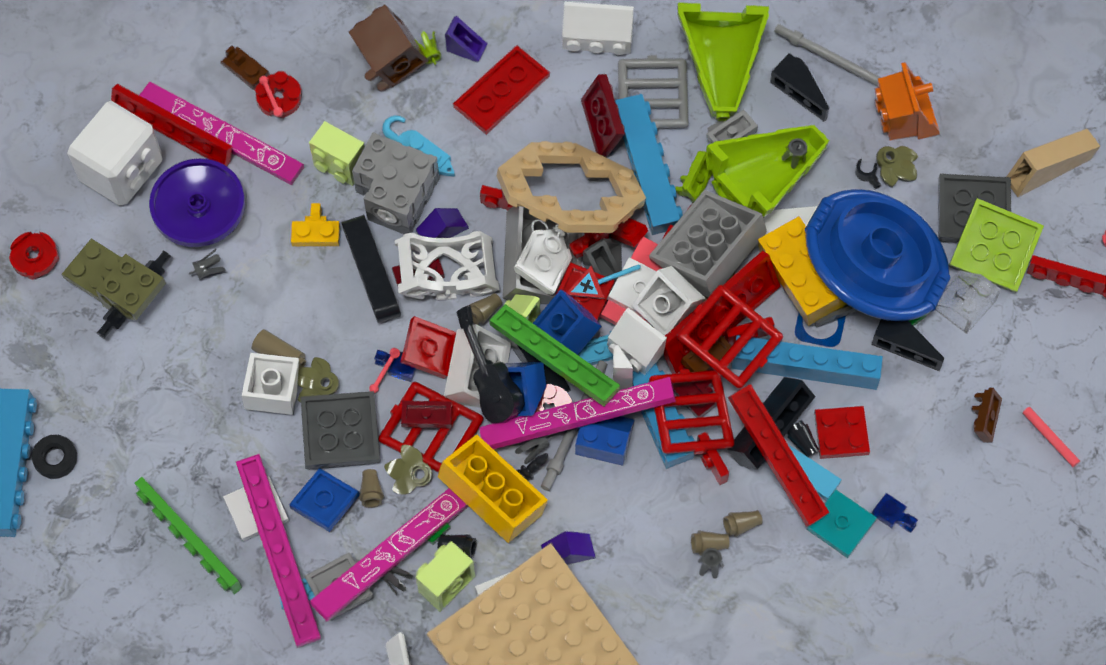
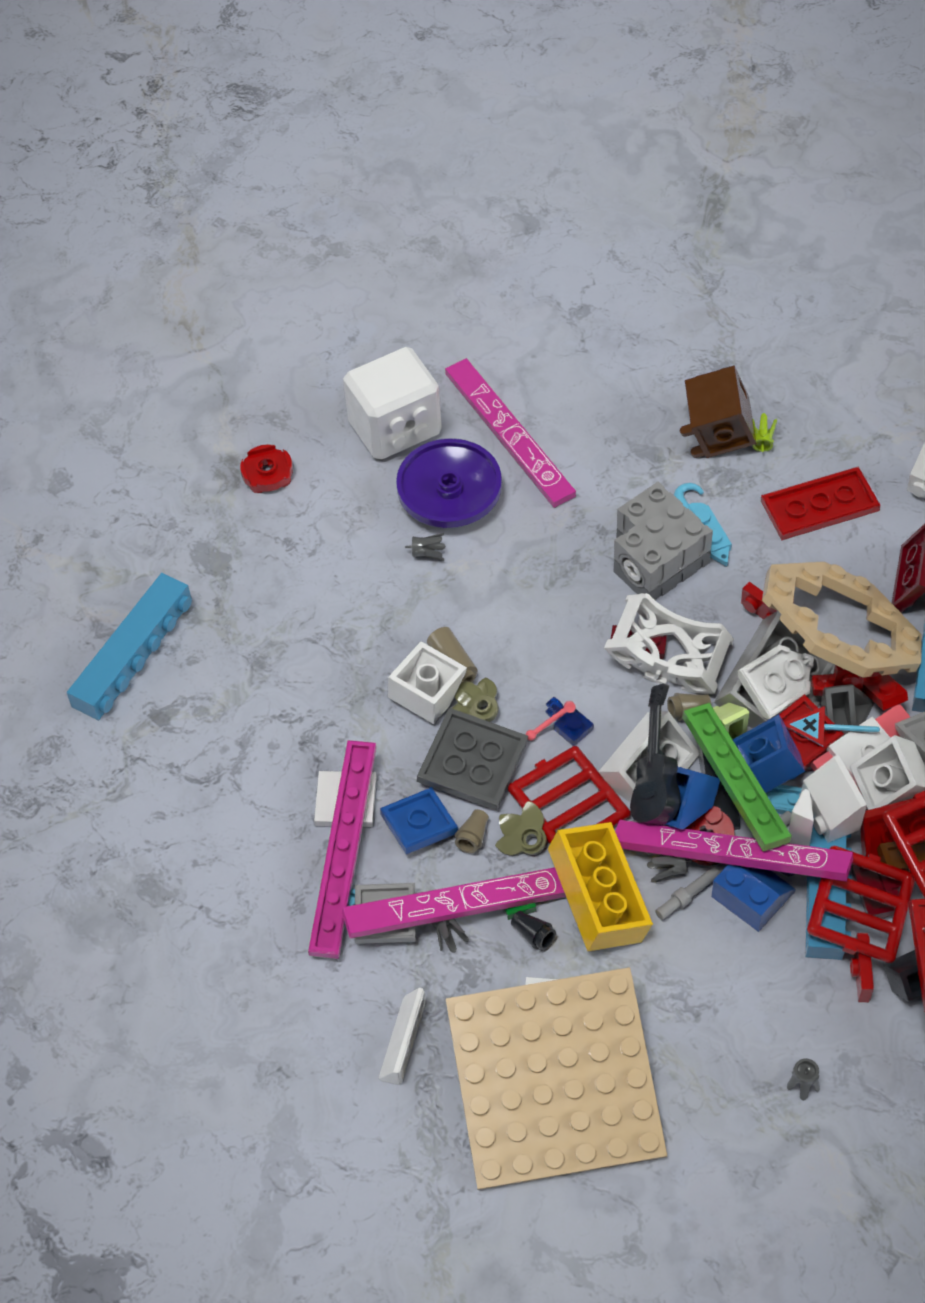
camera: 30 degrees right, 10 degrees down
black tyre [32,435,77,479] -> none
olive piece [62,238,171,339] -> none
red plate [111,84,232,166] -> none
bright green plate [134,477,242,595] -> none
reddish brown plate [221,45,269,90] -> none
red plate [255,71,302,117] -> none
coral hinge [259,76,283,118] -> none
yellow hinge [291,203,340,247] -> none
yellowish green brick [309,121,365,186] -> none
black beam [341,215,401,323] -> none
red plate [400,316,456,379] -> none
dark red plate [401,401,452,428] -> none
yellowish green brick [415,541,475,612] -> none
dark purple slope [416,208,469,238] -> none
dark purple slope [445,16,488,62] -> none
black bar [516,453,548,482] -> none
dark purple slope [541,531,596,565] -> none
dark tan cone [691,530,729,556] -> none
dark tan cone [723,510,762,537] -> none

